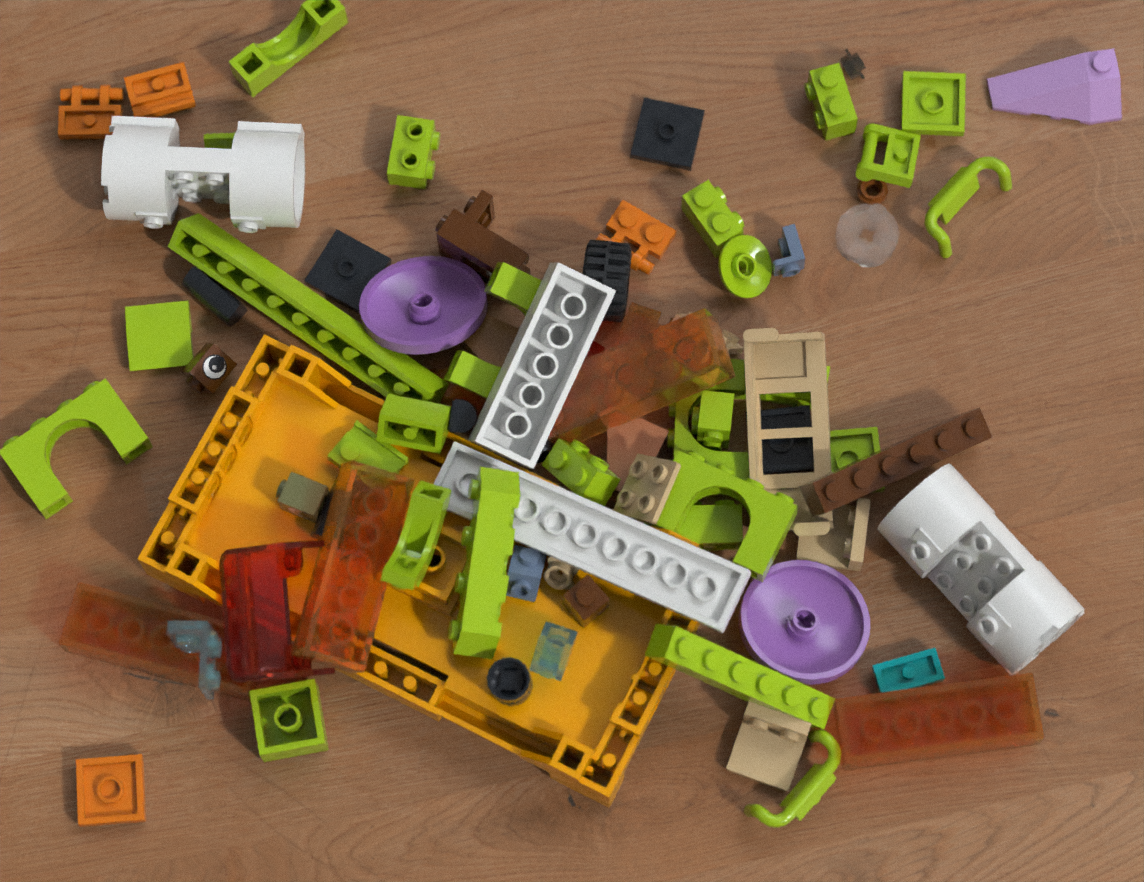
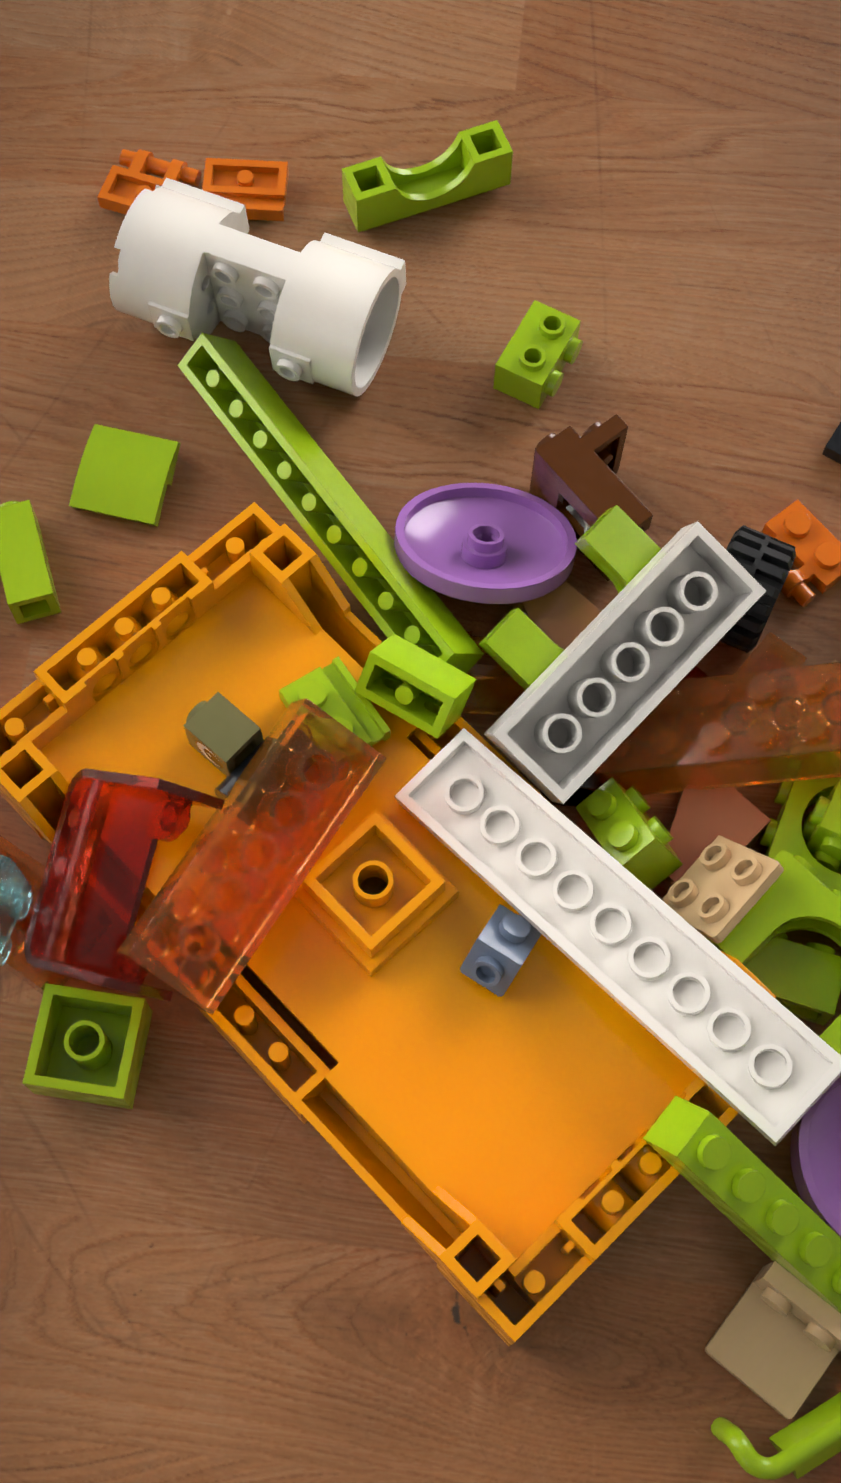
camera: 15 degrees right, 5 degrees down
black brick [182,266,248,327] -> none
reddish brown brick [182,343,237,394] -> none
black plate [304,229,391,314] -> none
lime arch [381,480,452,590] -> none
black brick [448,398,478,433] -> none
lime brick [448,467,520,659] -> none
black wheel [487,657,533,706] -> none
clear light blue brick [529,621,578,681] -> none
tan plate [543,556,579,590] -> none
reddish brown brick [562,575,610,628] -> none

